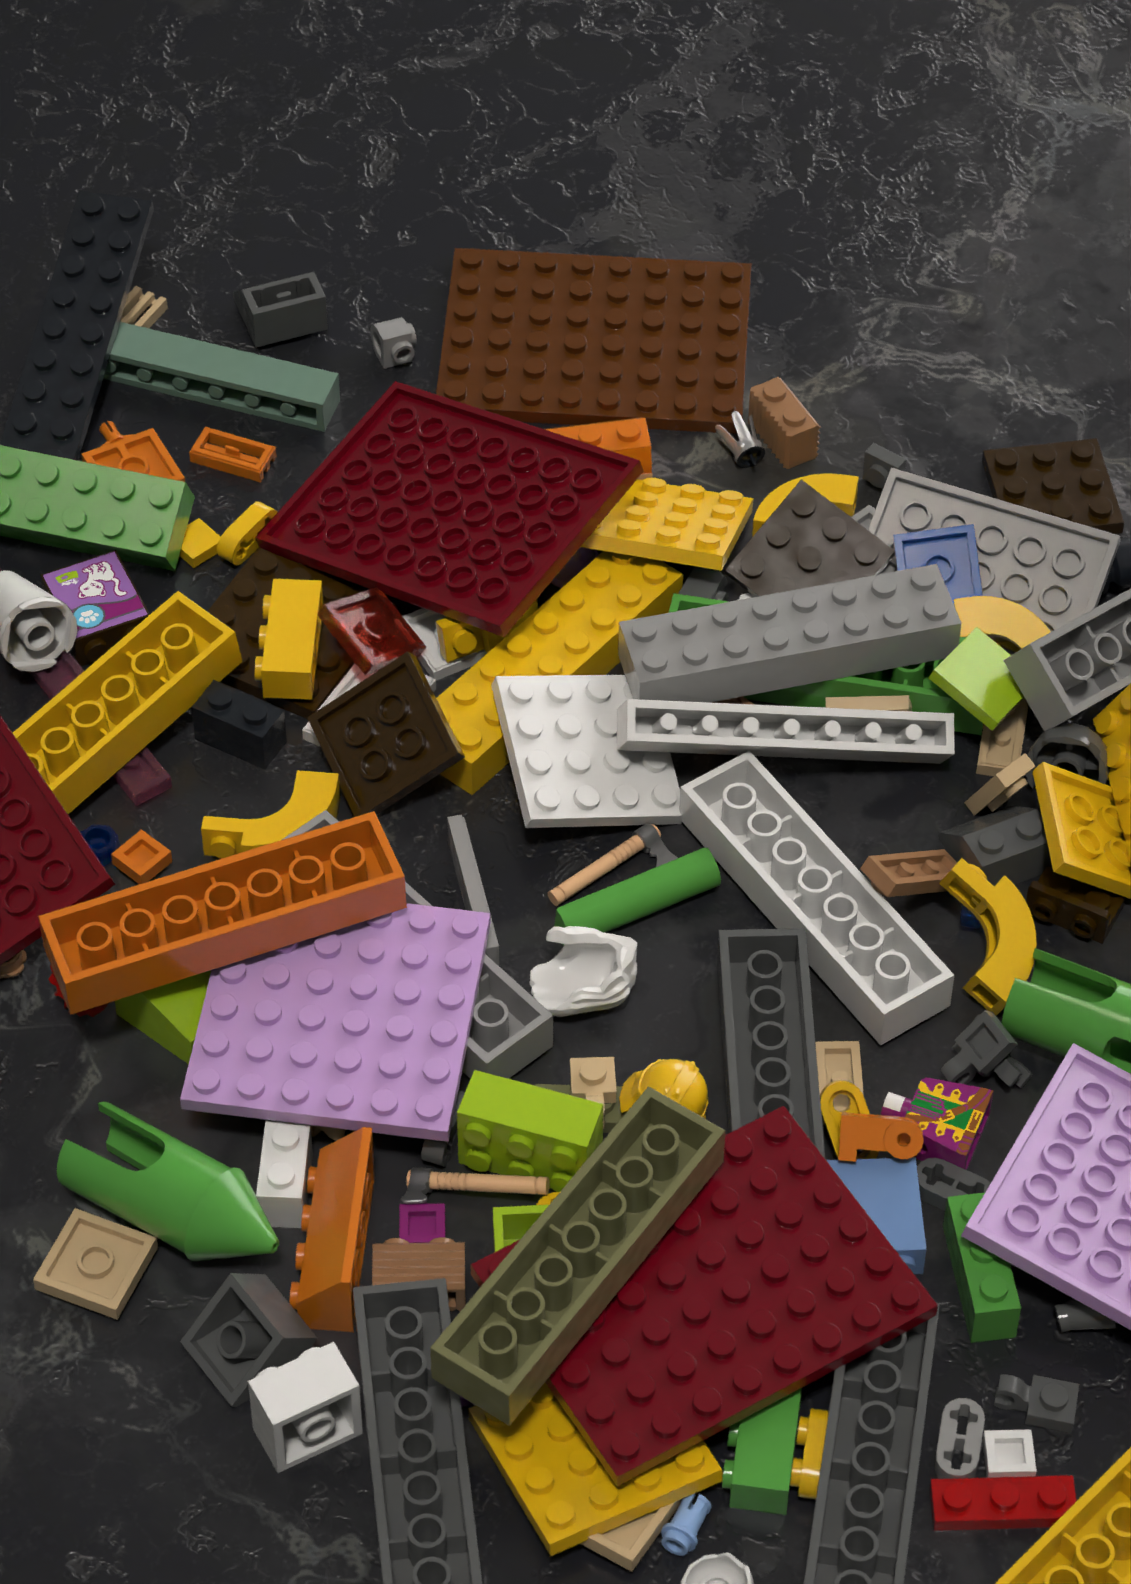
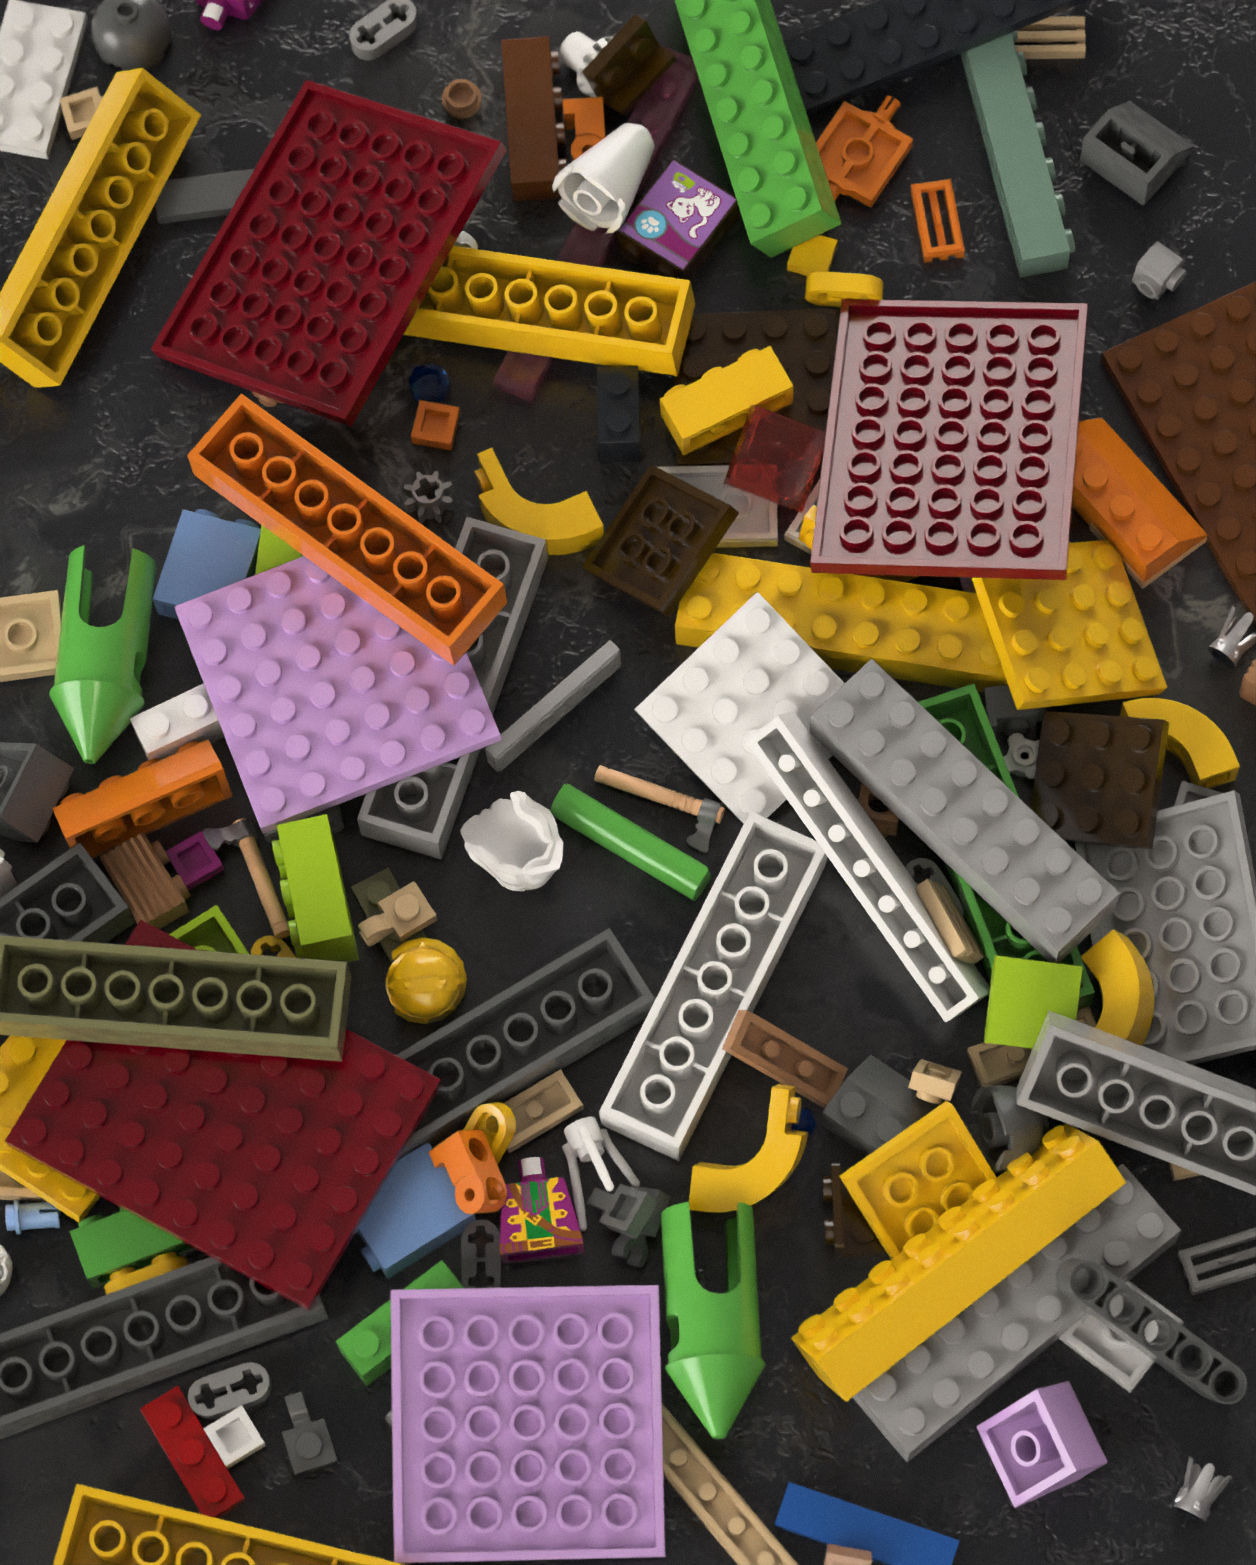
camera: 65 degrees right, 20 degrees up
plate [893,524,983,606] -> none
none -> medium blue brick [153,509,261,619]
none -> white plant [562,1117,640,1232]

